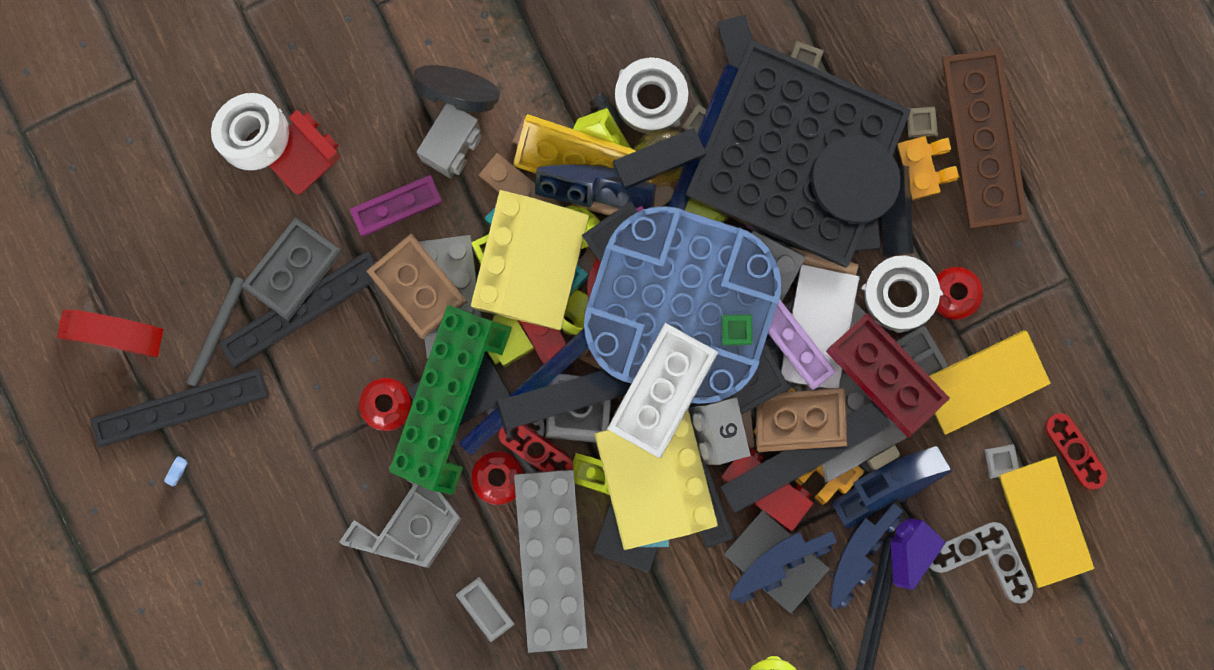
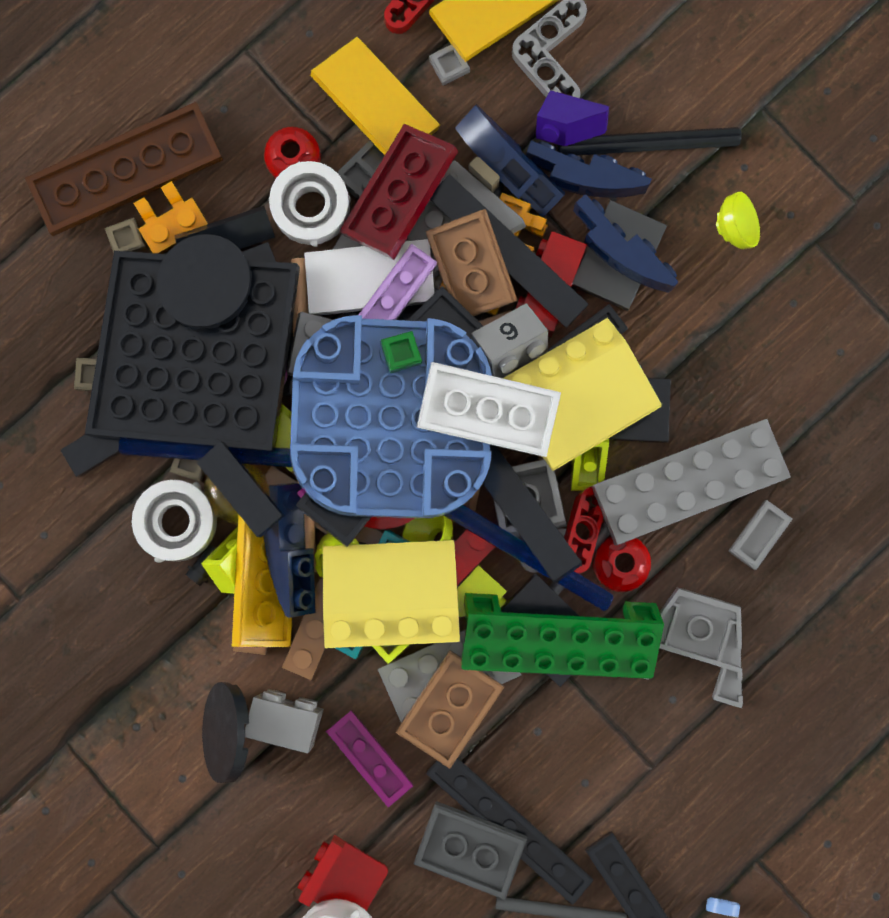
camera: 110 degrees left, 0 degrees up
red piece [359,378,413,431] -> none

